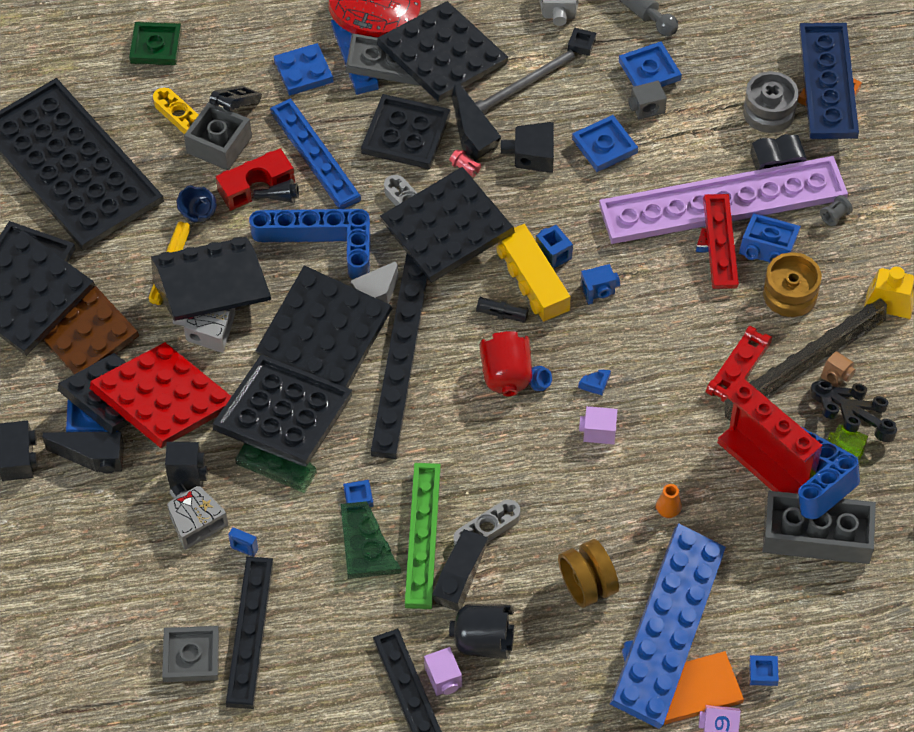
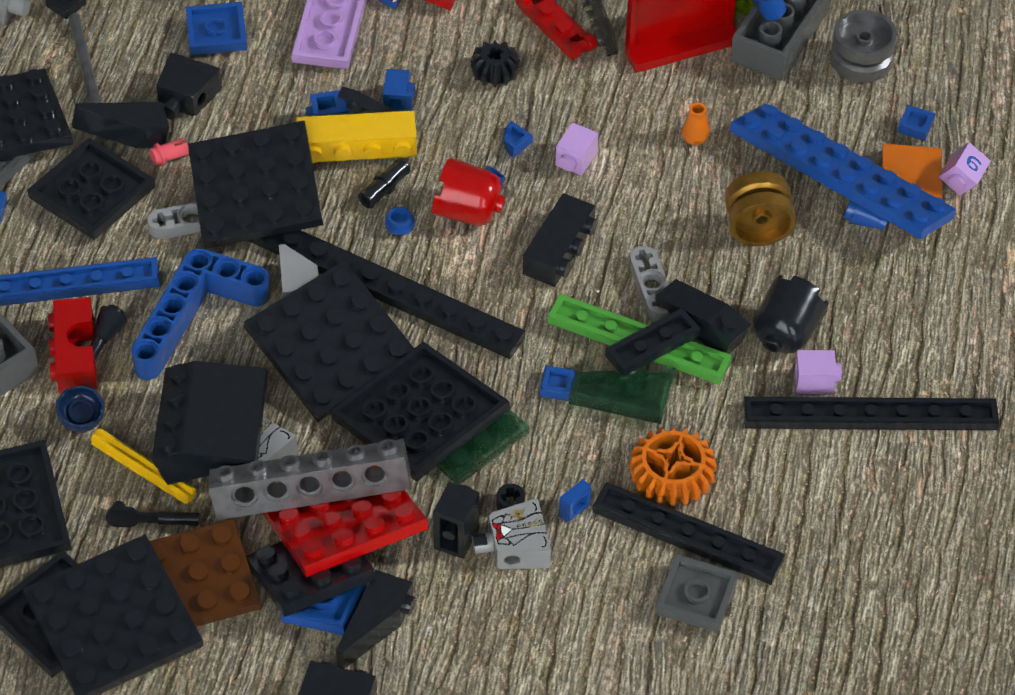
camera: 70 degrees left, 5 degrees down
none -> black piece [106,501,200,527]
none -> flat silver brick [209,439,411,520]
none -> black plate [337,86,397,114]
none -> blue plate [385,207,415,235]
none -> black gear [471,40,519,88]
none -> black bush [496,484,525,510]
none -> black brick [522,193,598,287]
none -> black plate [605,308,701,377]
none -> orange gear [629,425,717,508]
none -> flat silver wheel [830,9,897,83]

